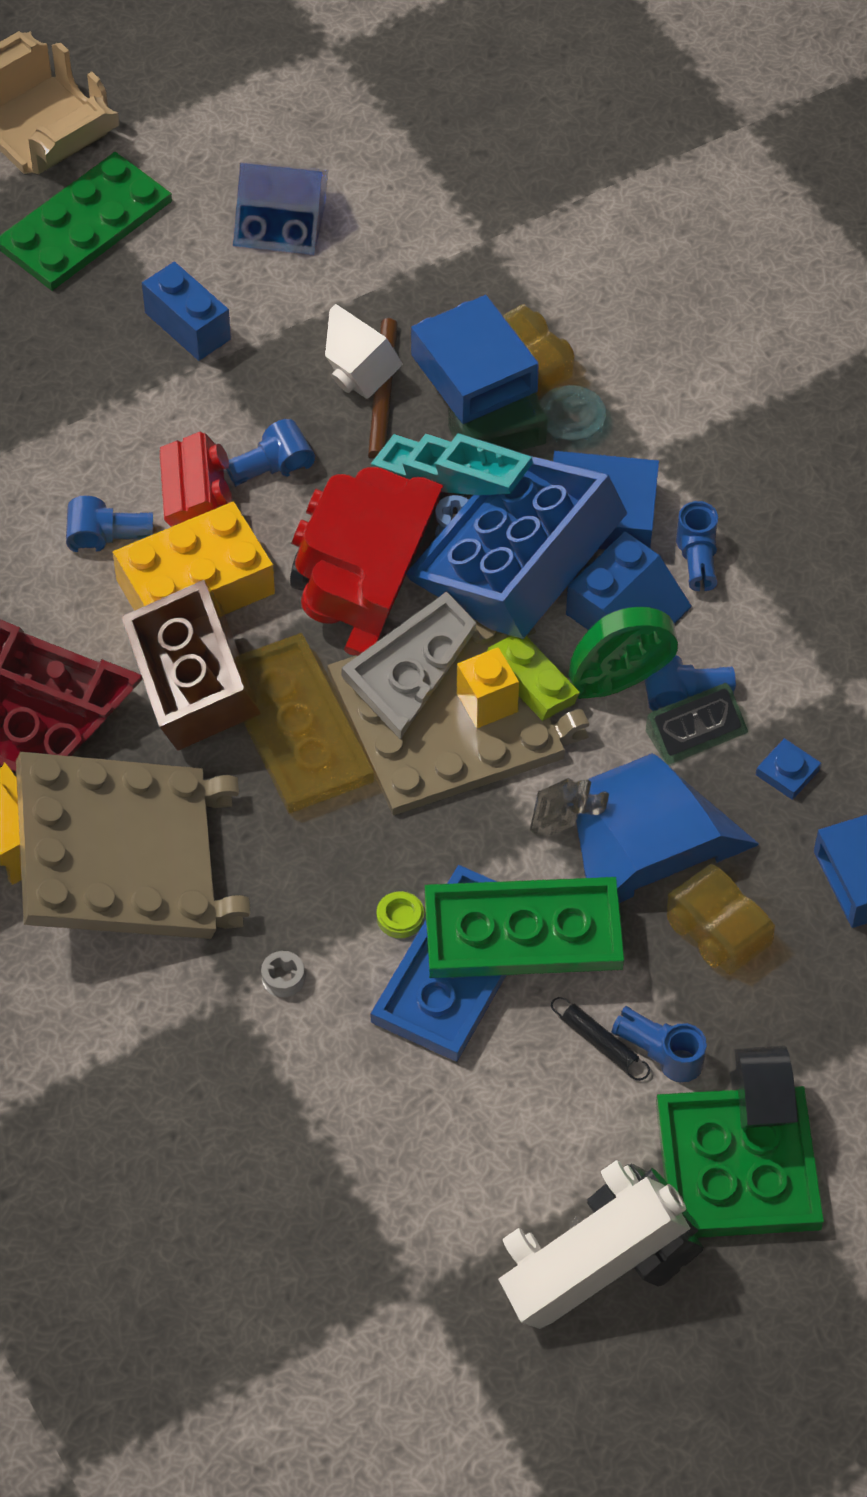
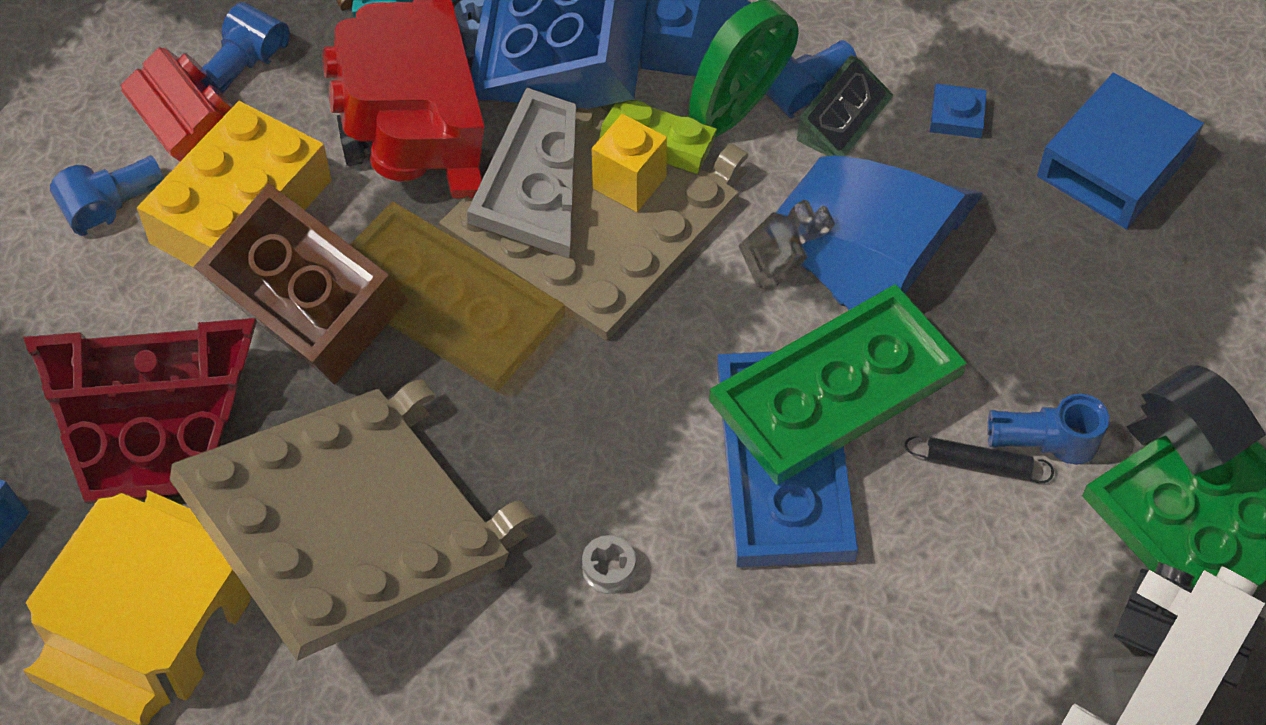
camera: 30 degrees left, 0 degrees up
lime tile [377,891,424,938] -> none
clear yellow brick [667,864,775,975] -> none

